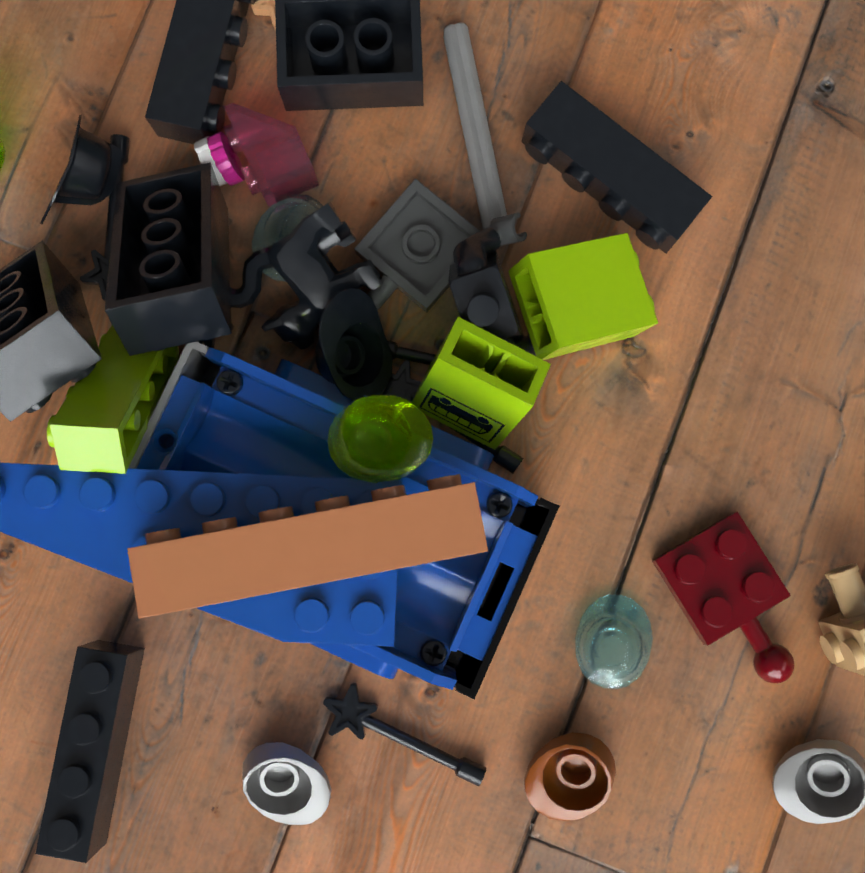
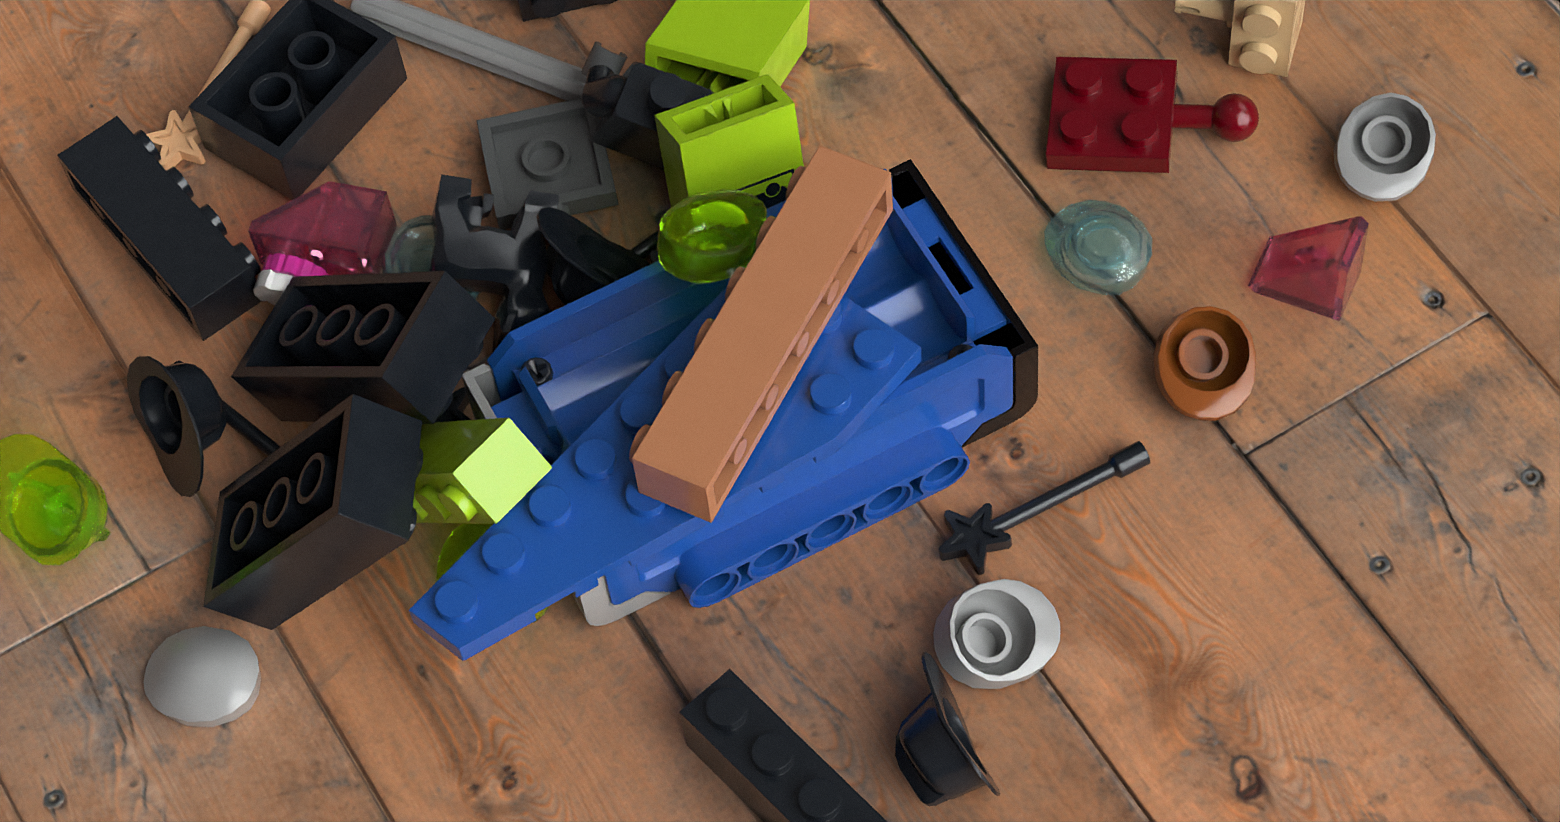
camera: 45 degrees left, 25 degrees down
none -> black piece [895,652,1000,806]
none -> clear pink slope [1248,216,1369,321]

